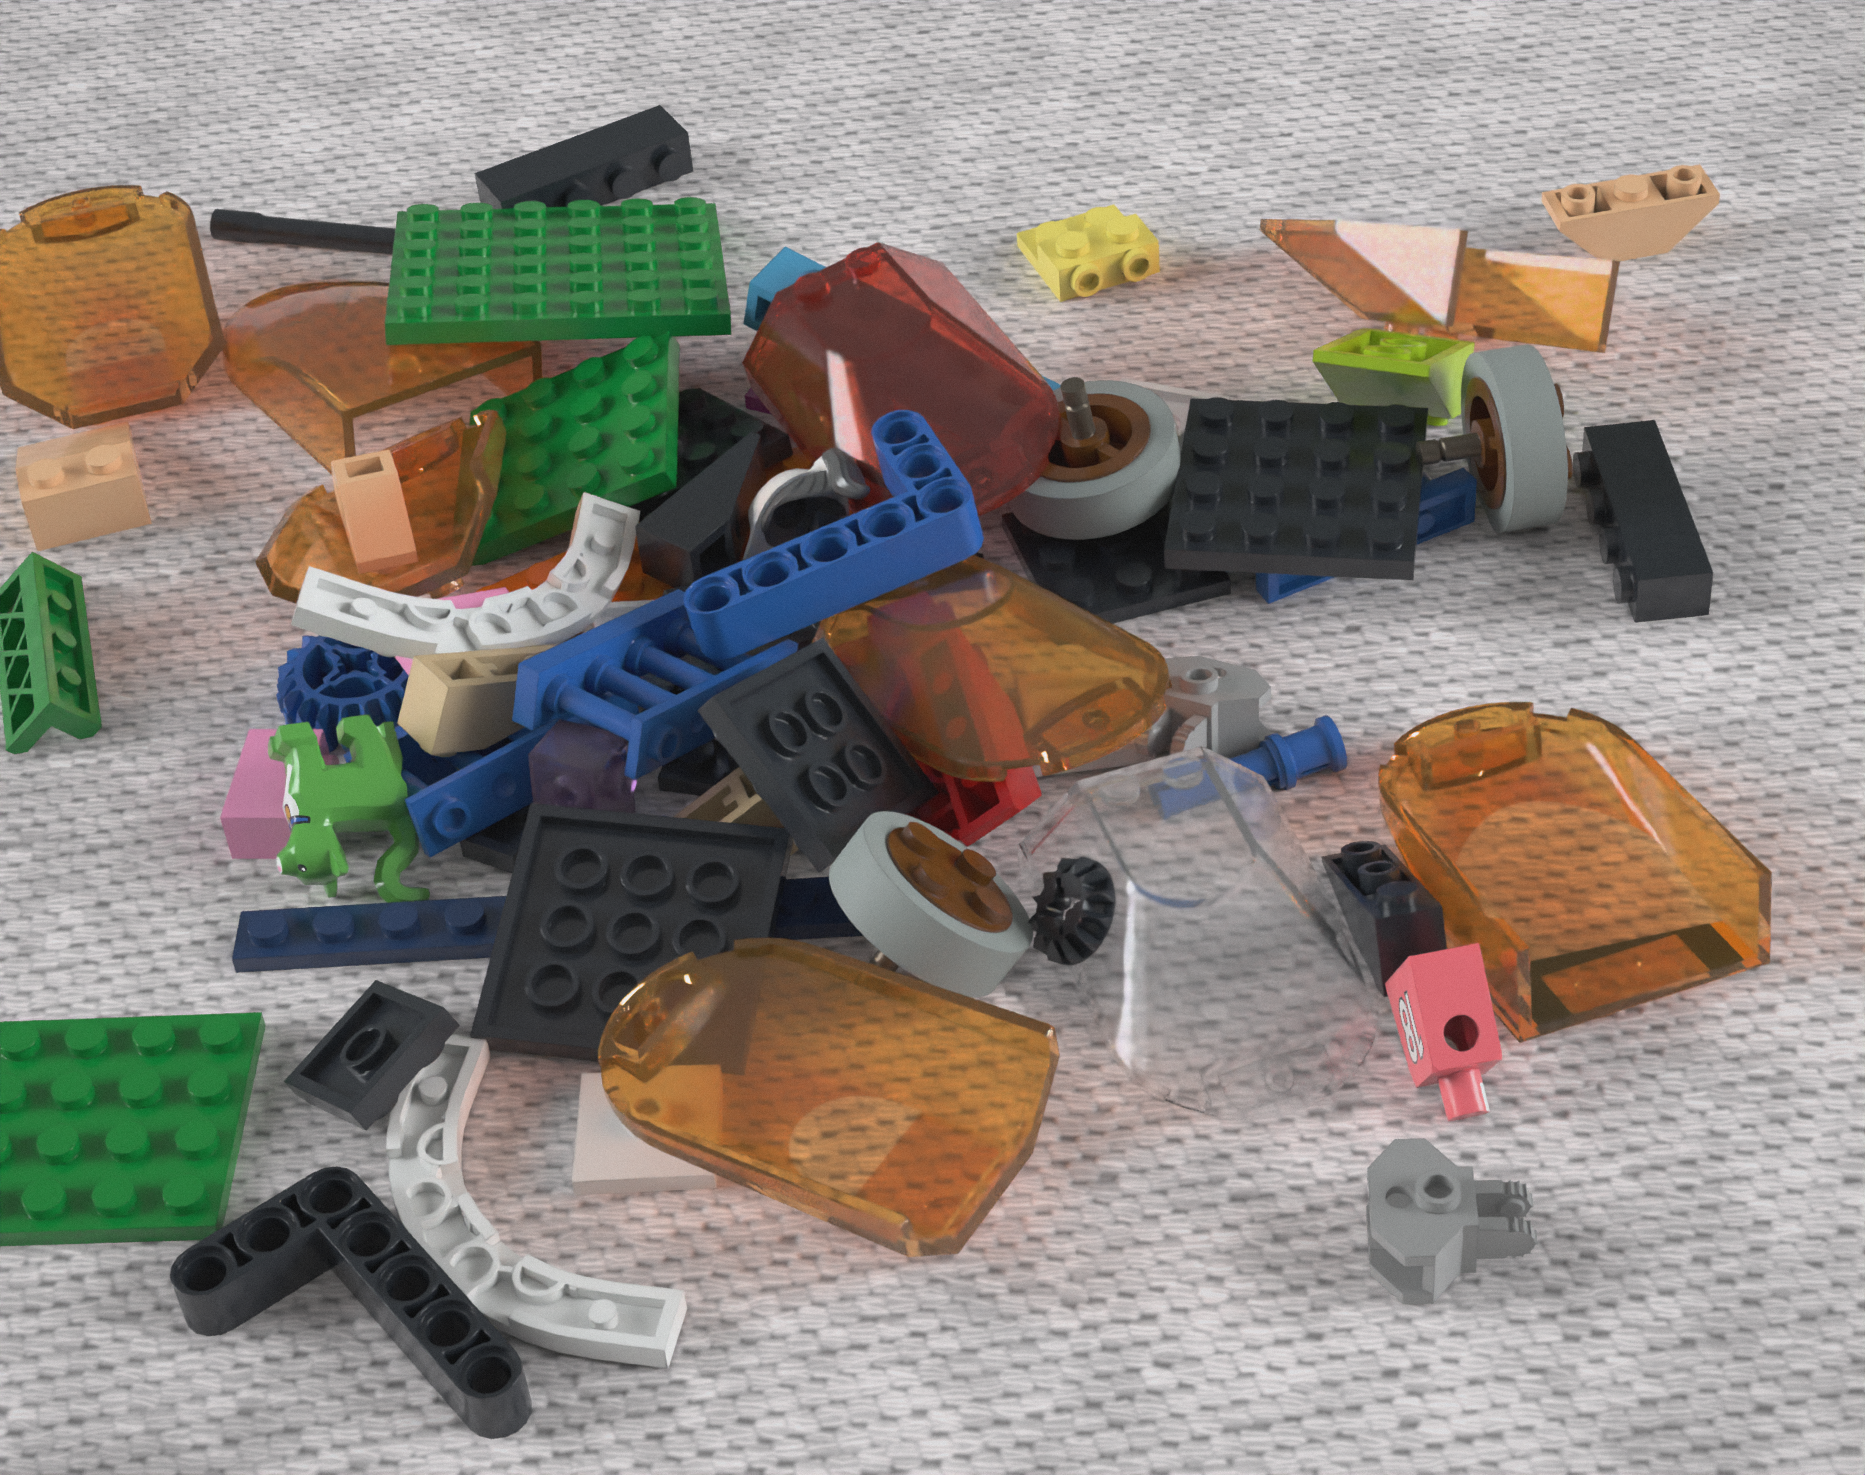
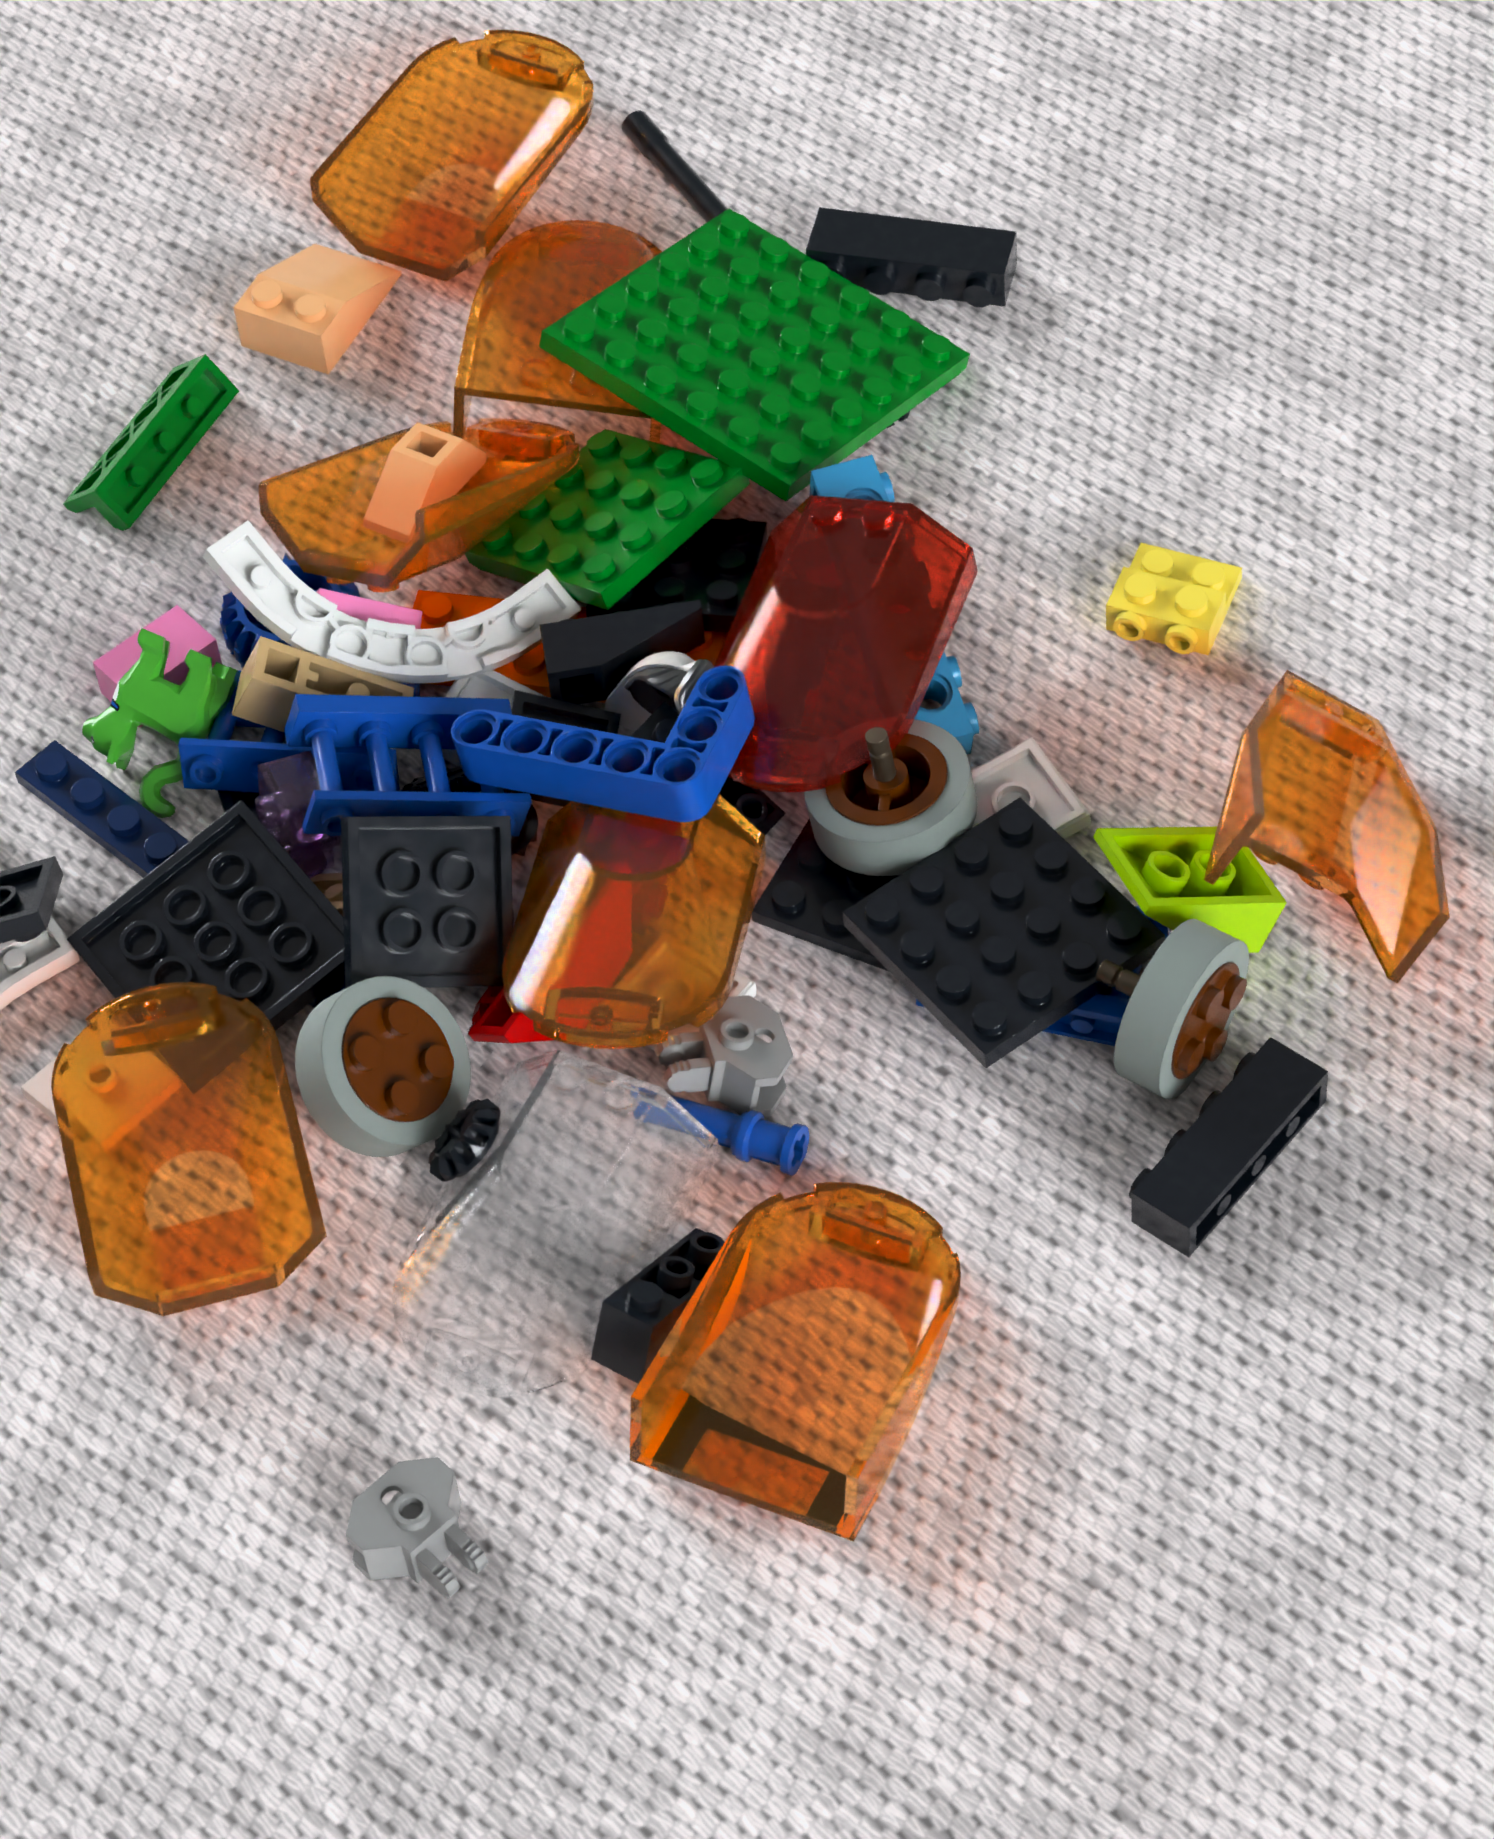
camera: 45 degrees right, 10 degrees up
coral torso [1385,943,1502,1121] -> none

